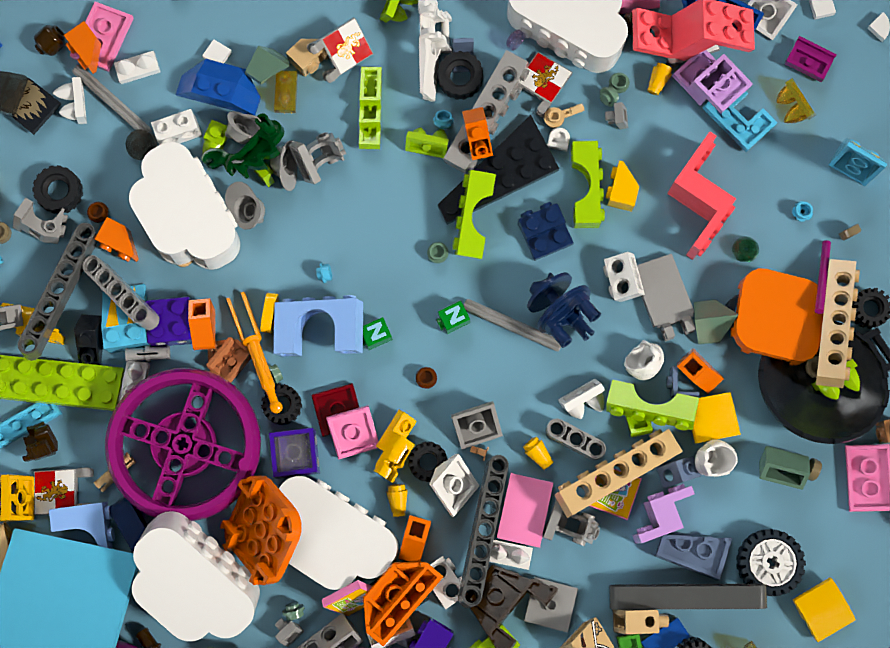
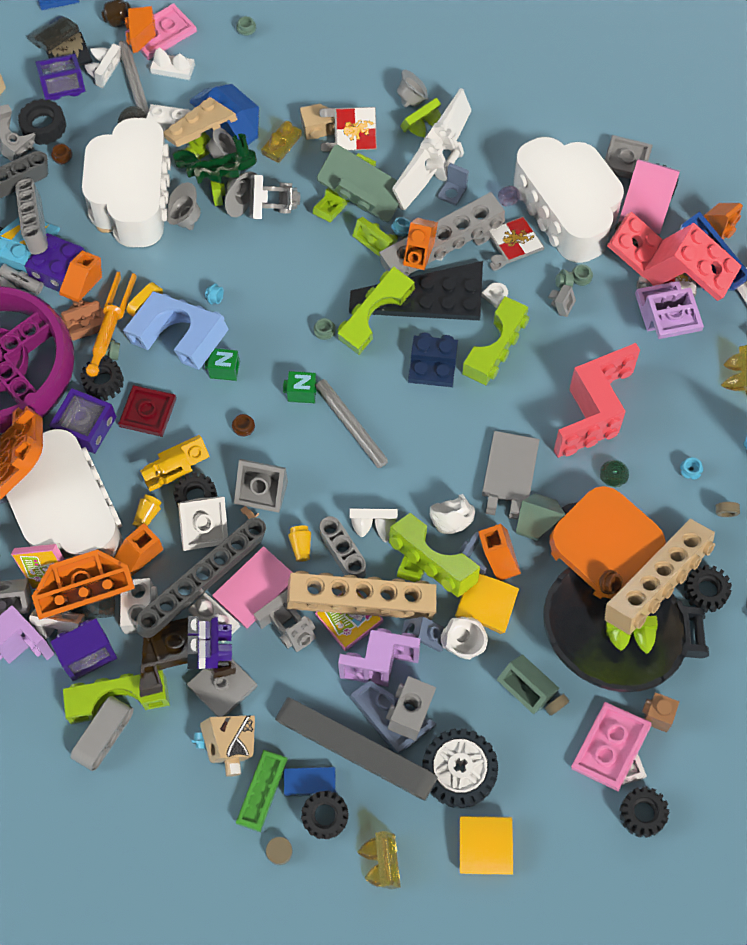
camera: 30 degrees right, 15 degrees down
orange slope [95,217,139,262] -> none
white tile [202,40,232,63] -> none
sand green slope [245,46,290,85] -> none
bright pink tile [326,405,379,460] -> none
black tyre [437,51,483,100] -> none
dark blue piece [527,272,601,348] -> none
tan plate [544,103,585,128] -> none
white brick [603,252,645,302] -> none
yellow slope [605,160,639,212] -> none
tan torso [613,609,669,634] -> none
yellow cone [647,63,672,96] -> none
medium azure plate [702,91,778,152] -> none
magenta bar [815,240,831,314] -> none
none -> piece [35,54,86,101]
none -> tan wing [163,97,238,147]
none -> hips [187,616,232,669]
none -> sand green bracket [316,145,399,222]
none -> light grey brick [386,676,437,741]
none -> reddish brown plate [599,570,622,595]

